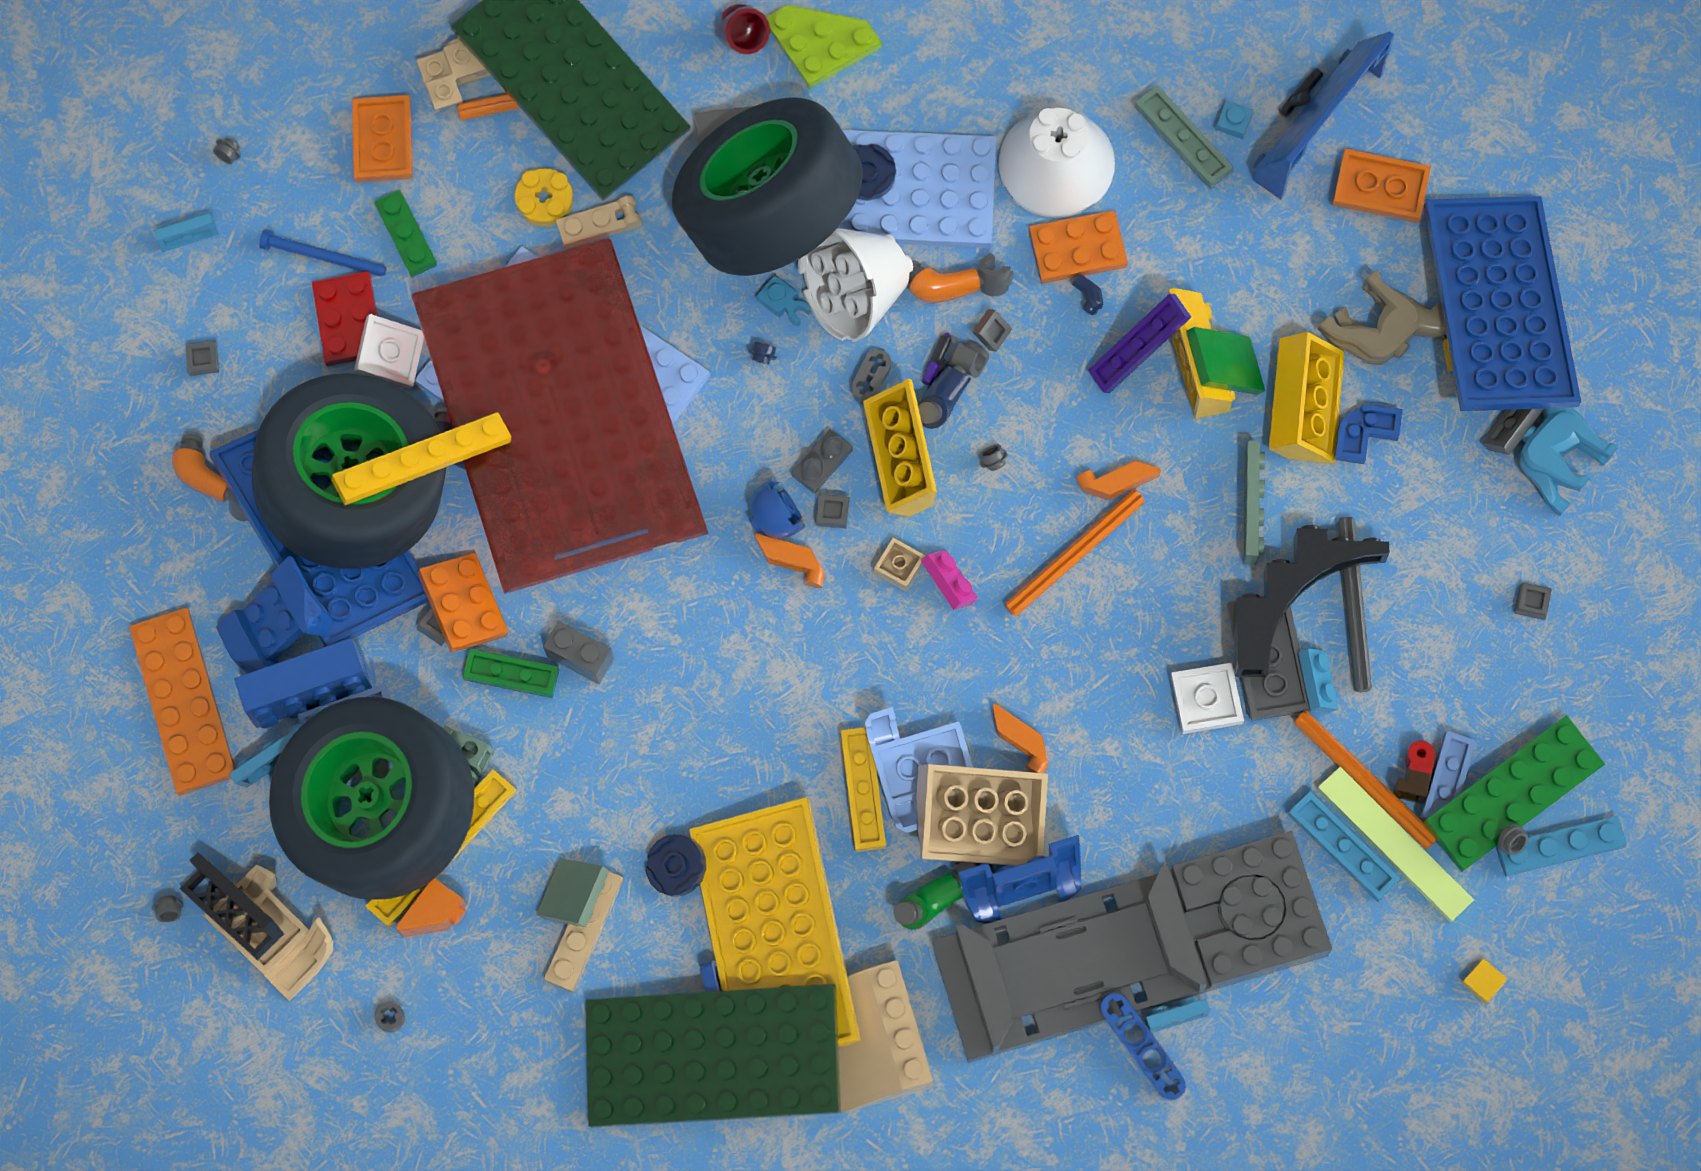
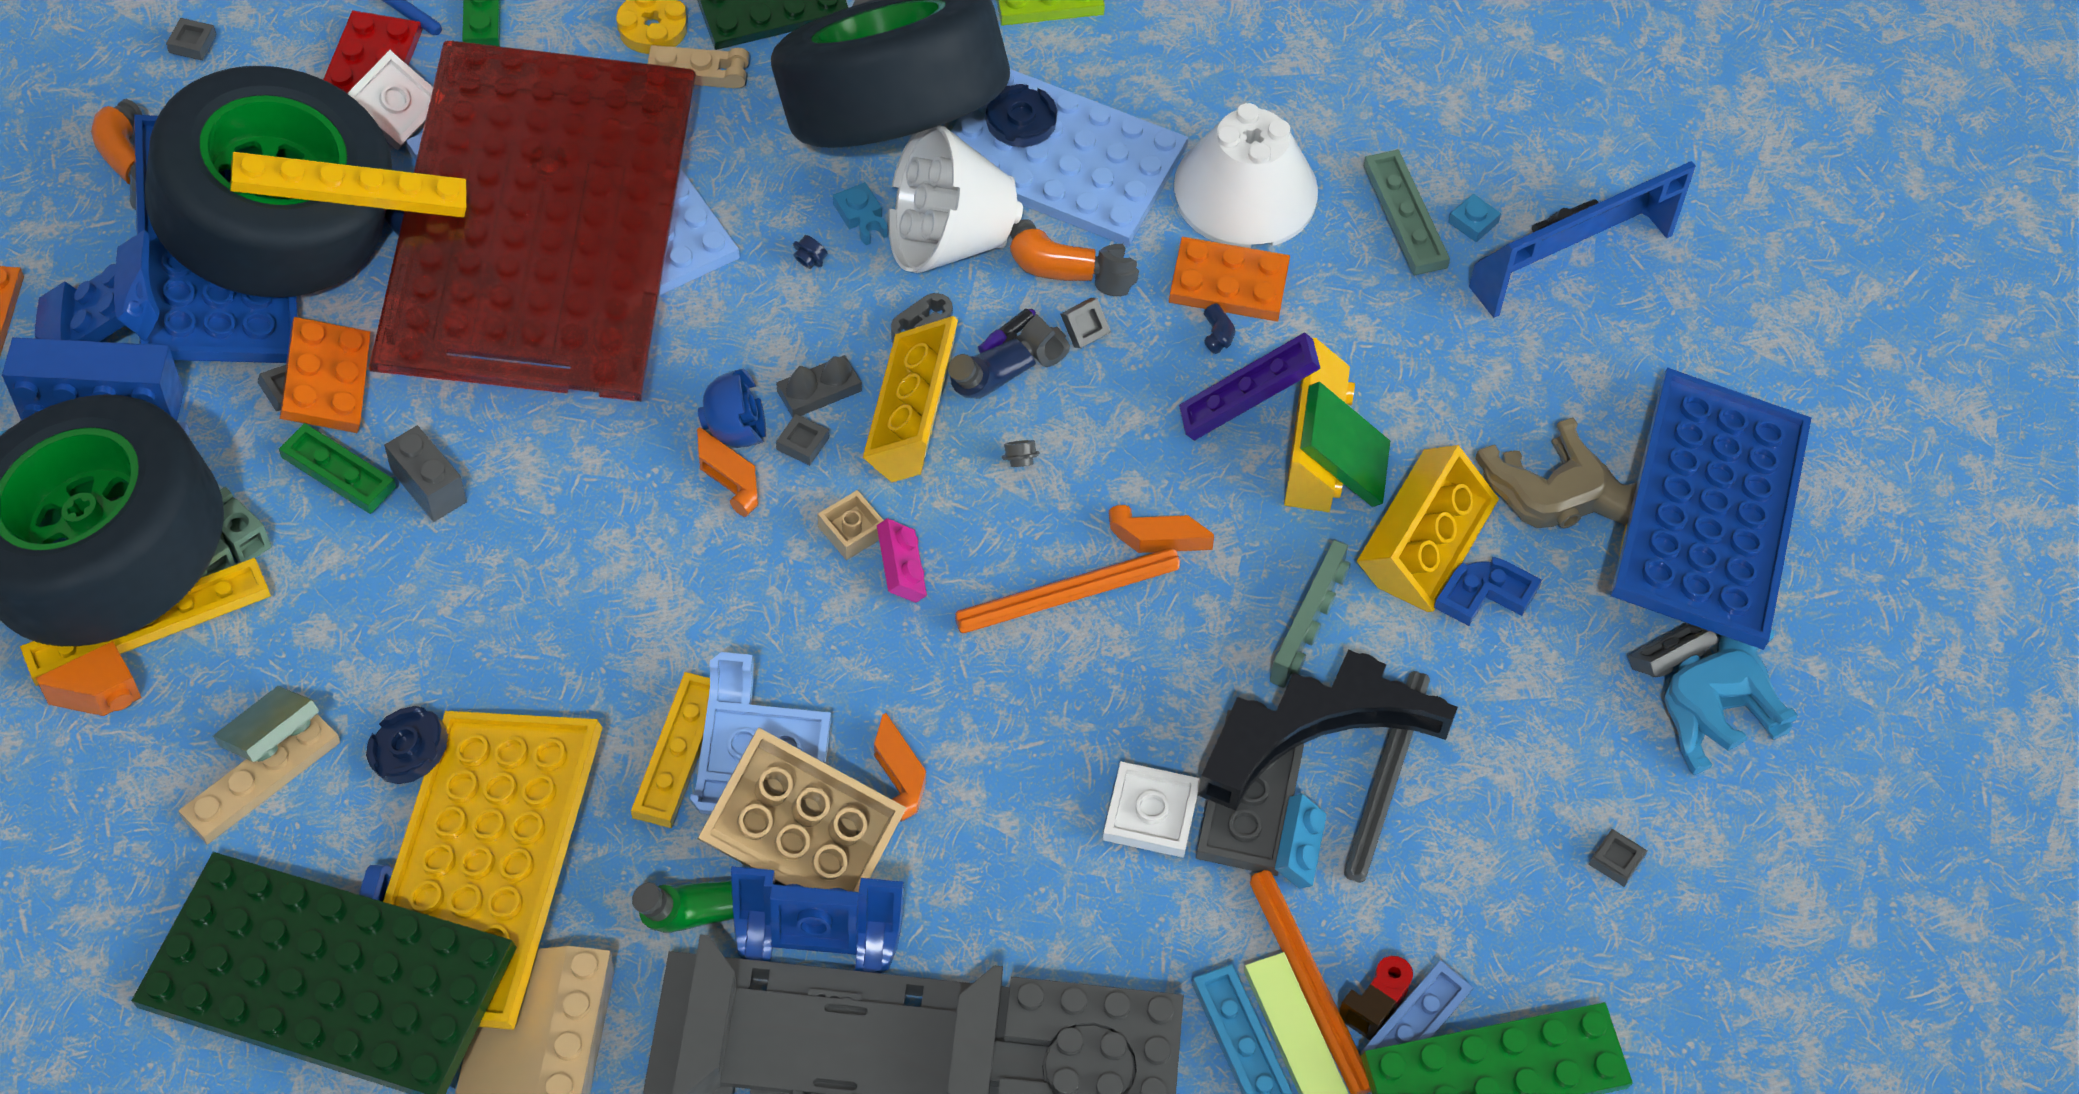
camera: 15 degrees right, 15 degrees down
orange plate [1332,148,1431,223] -> none

